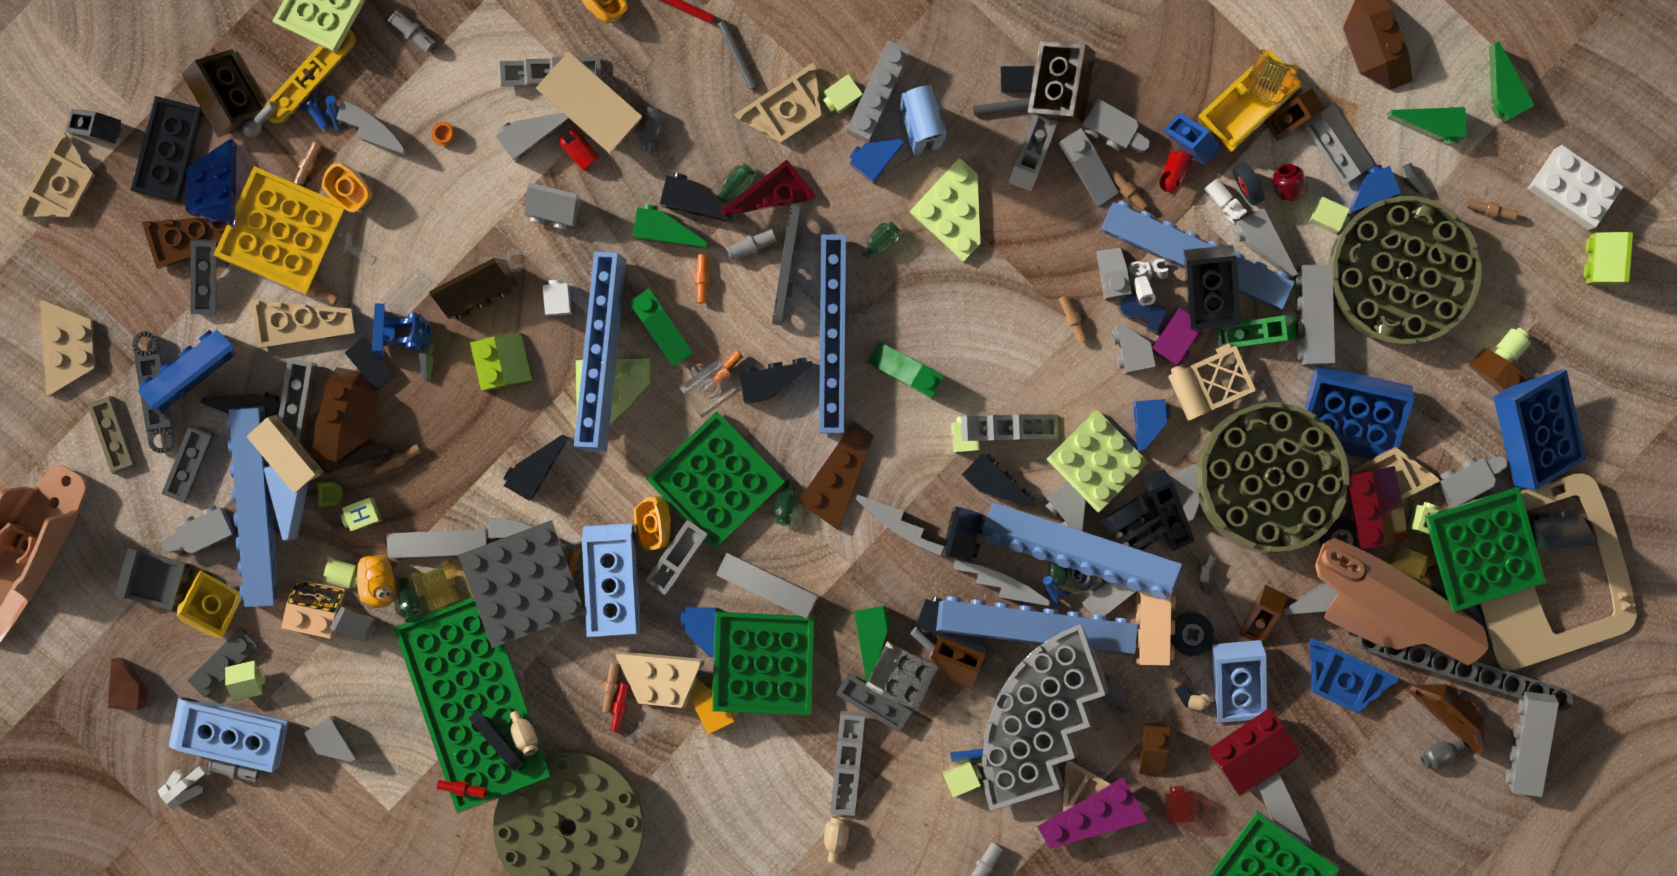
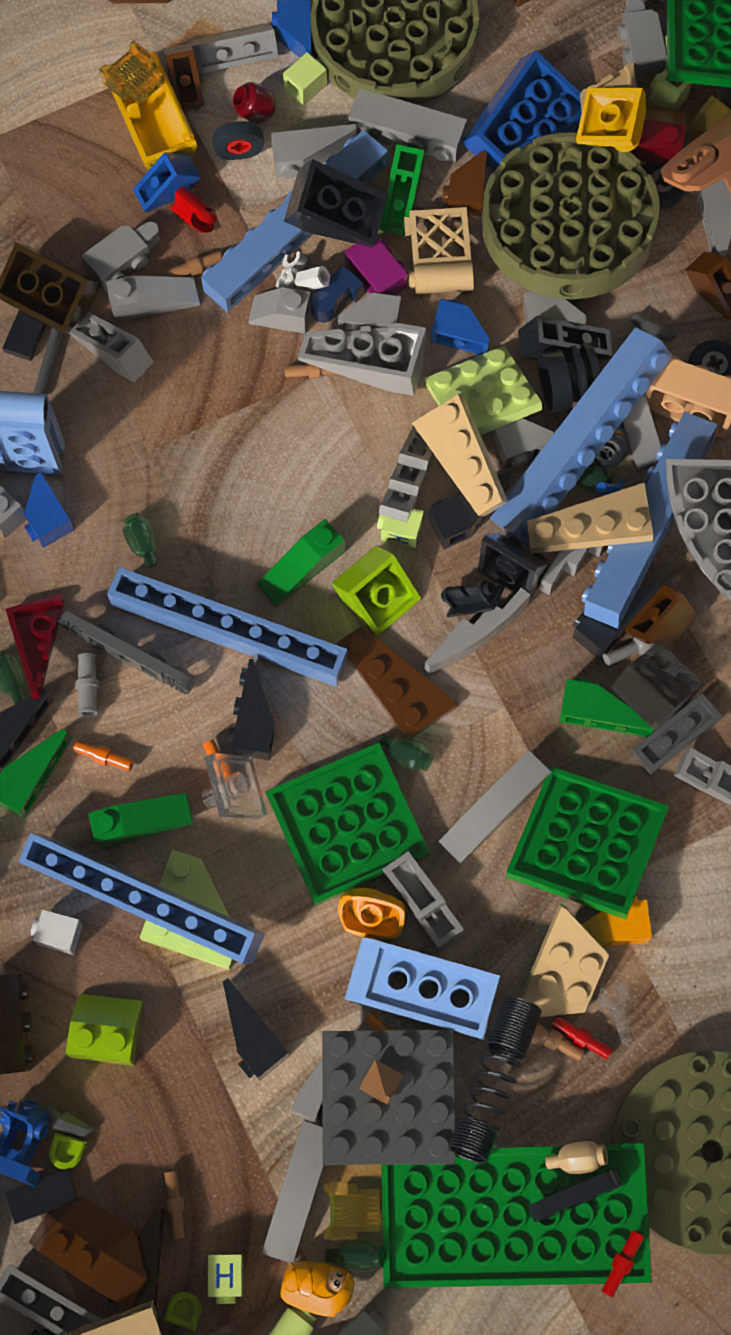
camera: 70 degrees left, 15 degrees down
blue slope [681,607,716,657] -> none
yellowish green plate [909,158,980,262] -> none
white bar [1205,178,1247,224] -> none
none -> lime tile [49,1132,87,1170]
none -> light grey wedge [298,323,427,396]
none -> lime slope [331,545,421,637]
none -> medium nougat slope [359,1059,404,1105]
none -> tan wing [412,394,508,516]
none -> black hinge [441,580,505,618]
none -> reddish brown slope [442,152,487,217]
none -> black piece [448,995,542,1164]
none -> tan wing [527,483,653,554]
none -> yellow slope [576,88,646,152]

